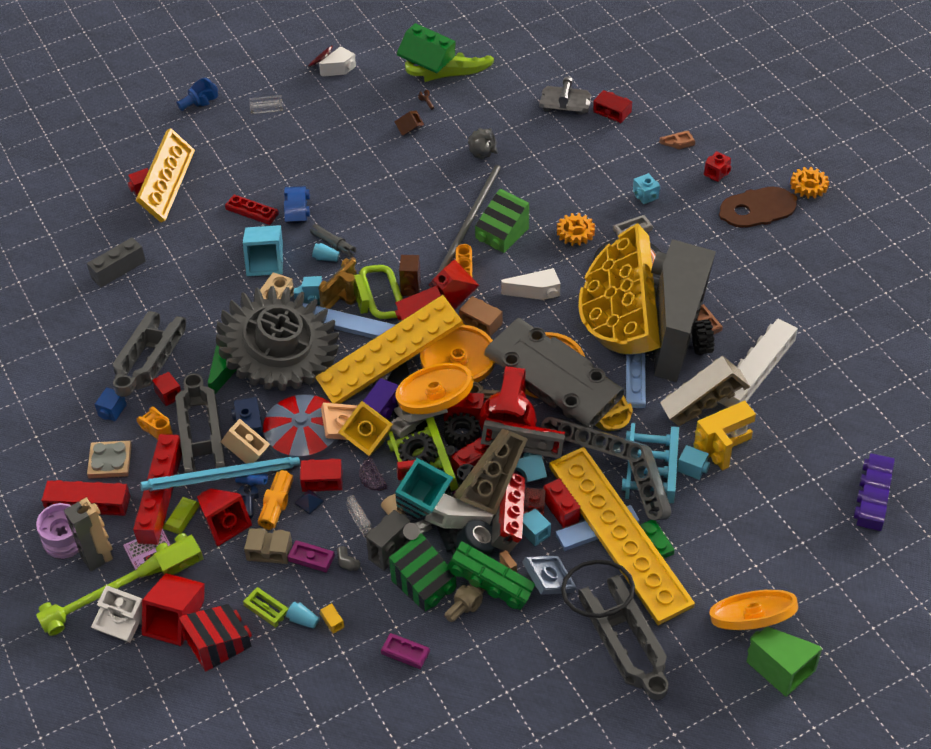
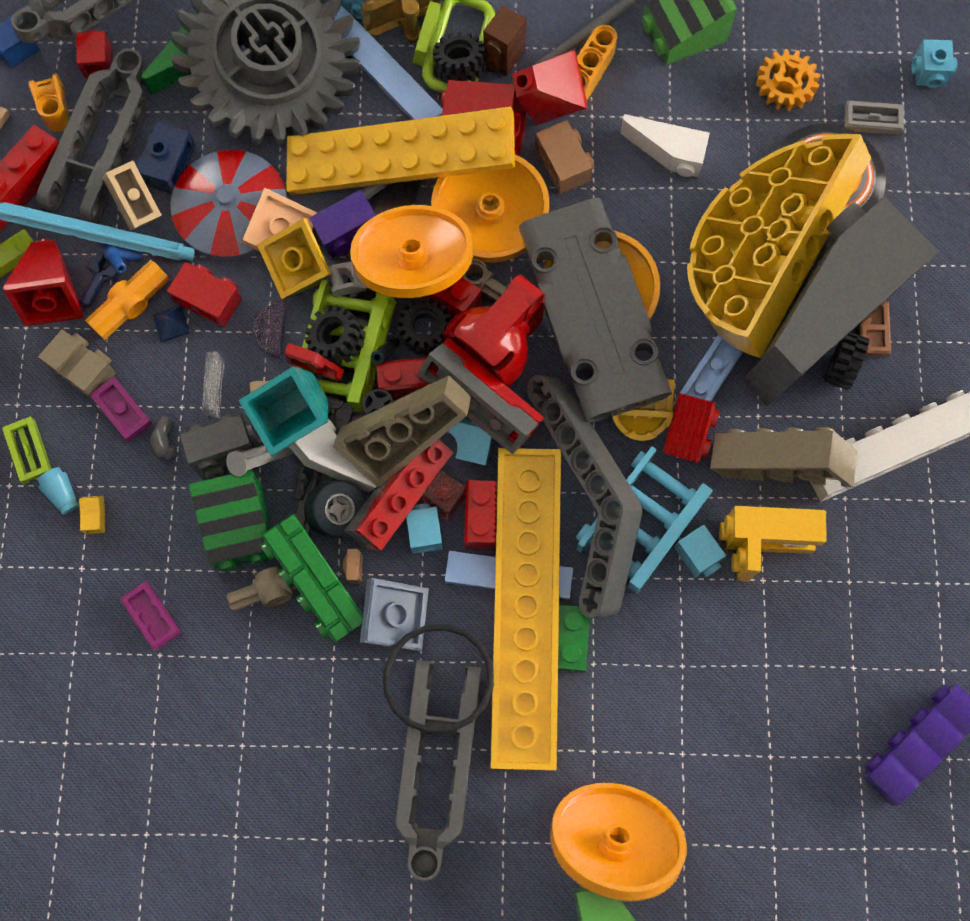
camera: 30 degrees right, 25 degrees up
none -> black tyre [433,32,486,84]
none -> red brick [662,393,720,463]

